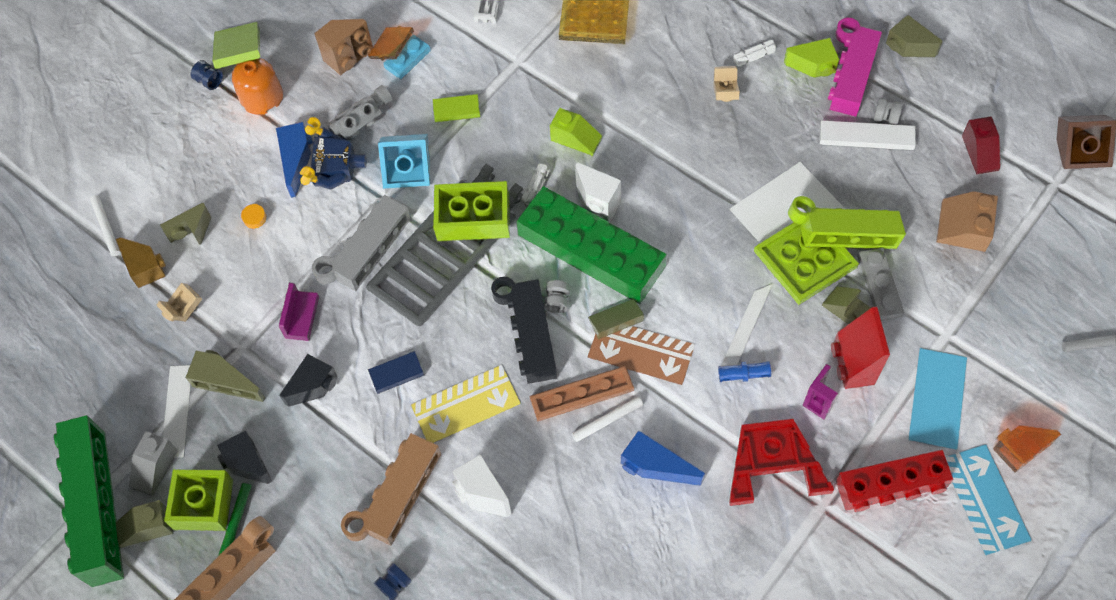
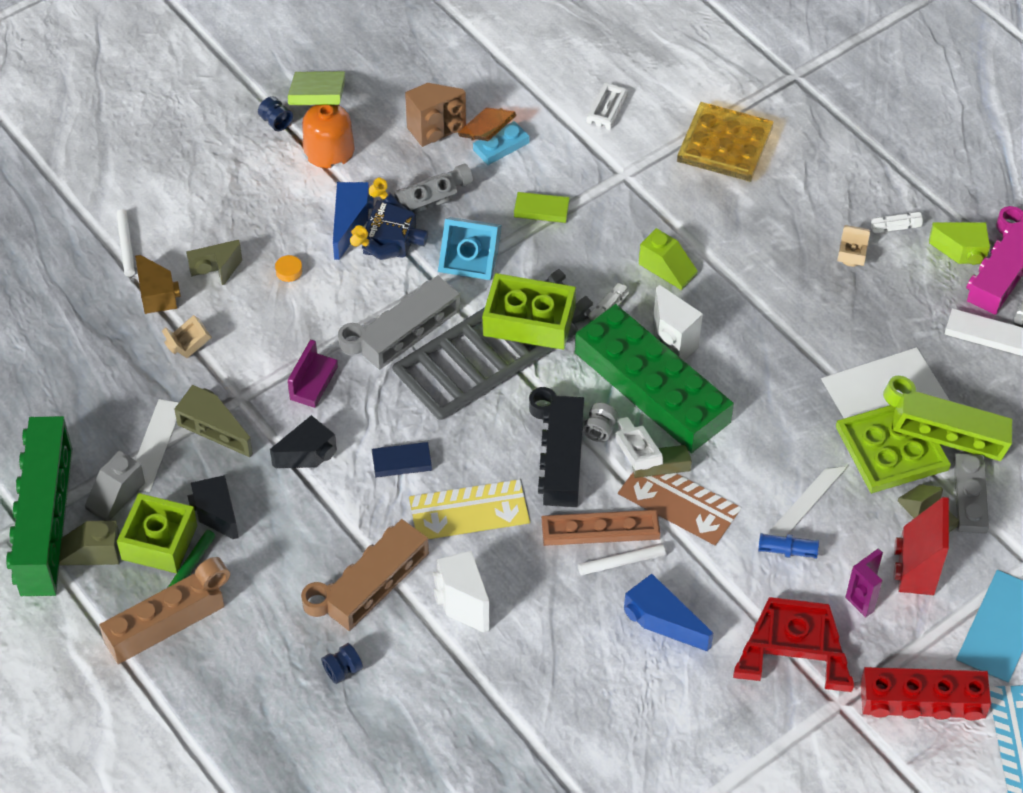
camera: 10 degrees right, 10 degrees down
none -> white hinge [615,417,663,471]

